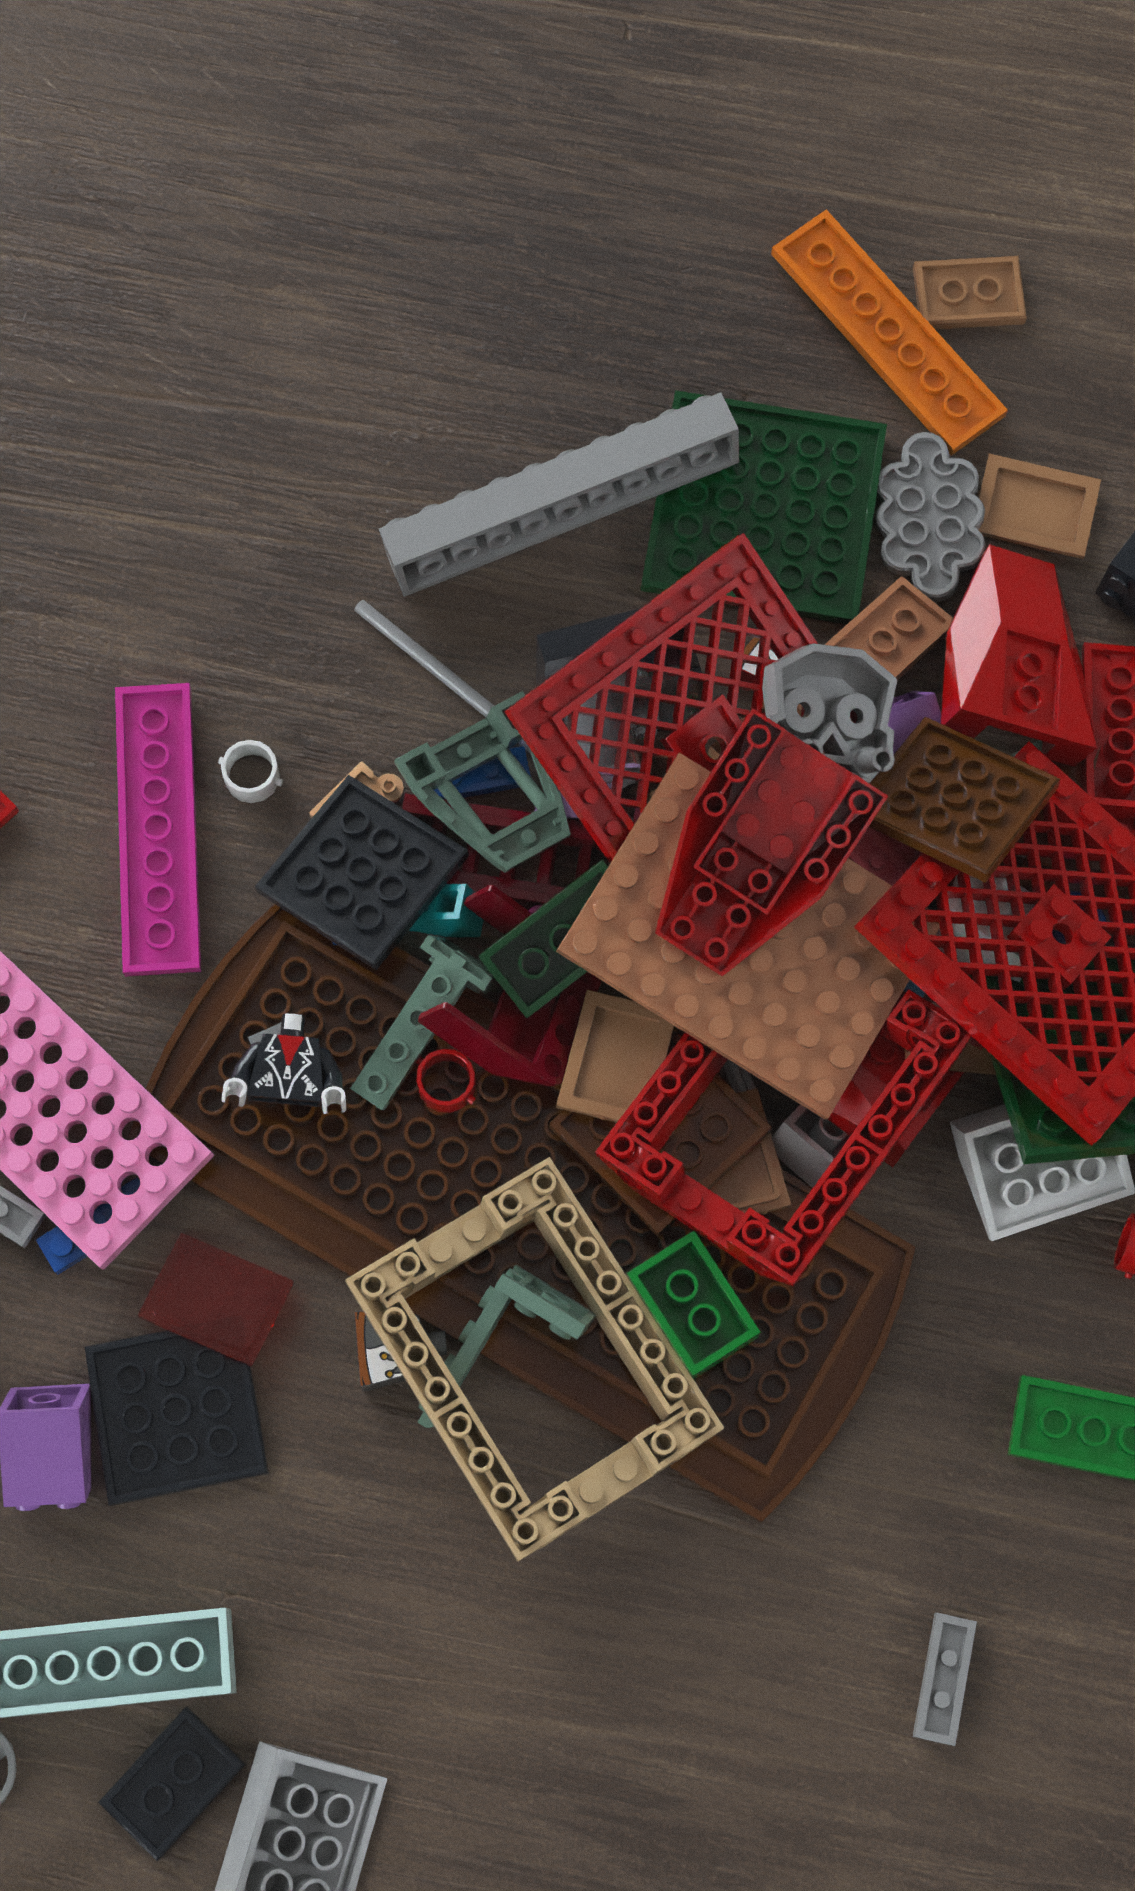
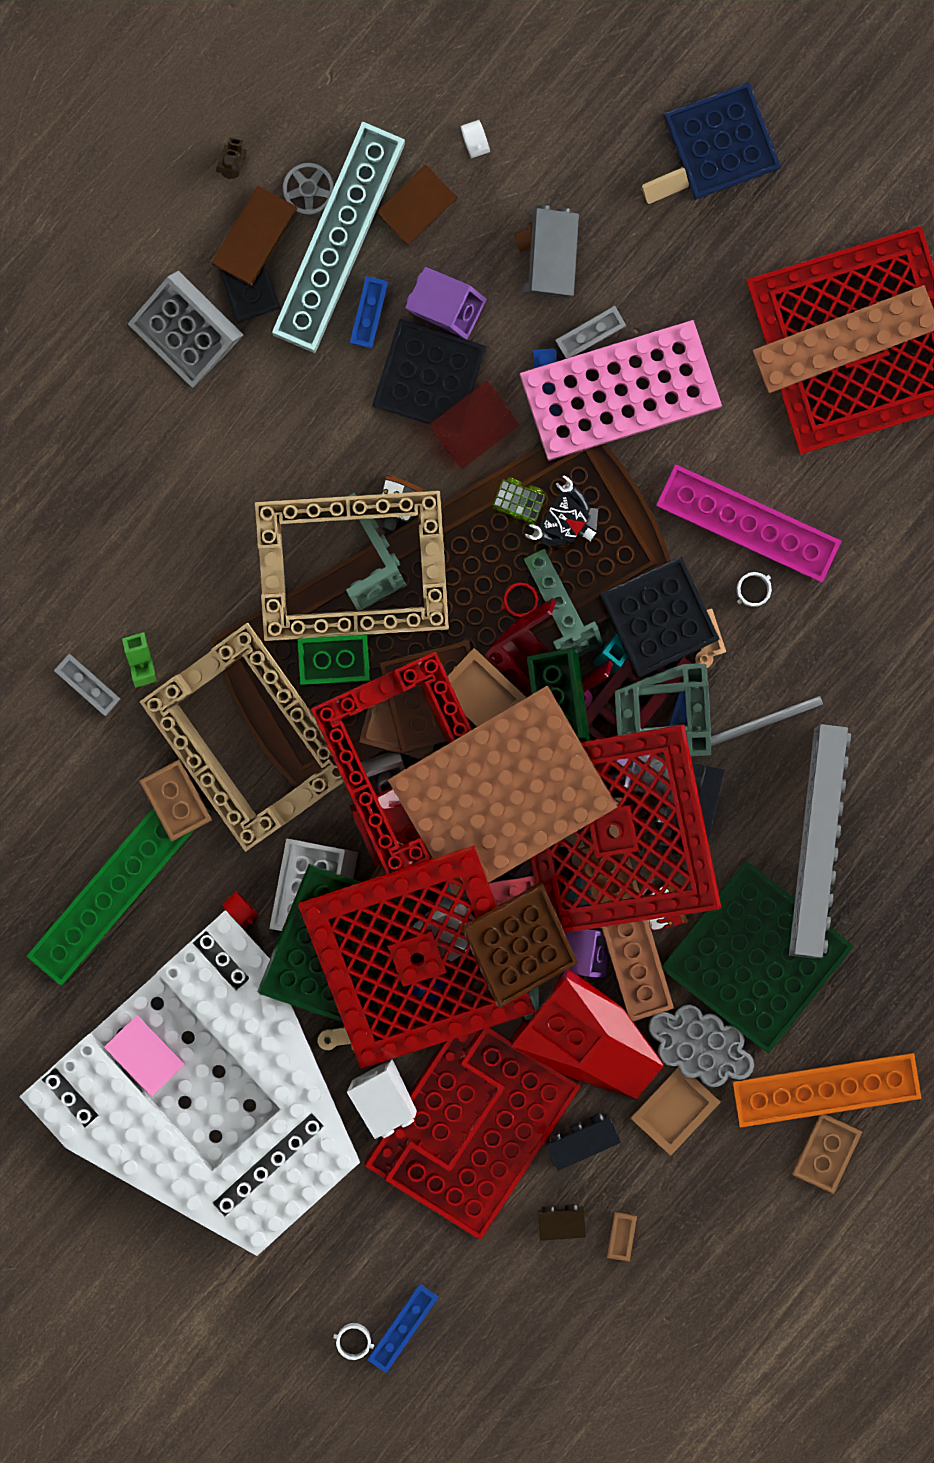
camera: 120 degrees right, 15 degrees up
red wedge [655,708,888,976] -> none
light grey brick [762,643,897,783] -> none
none -> bright green slope [122,632,157,688]
none -> medium nougat tile [139,759,212,842]
none -> tan slope [140,623,343,852]
none -> reddish brown tile [211,186,297,286]
none -> blue plate [350,276,388,349]
none -> brick [492,477,546,524]

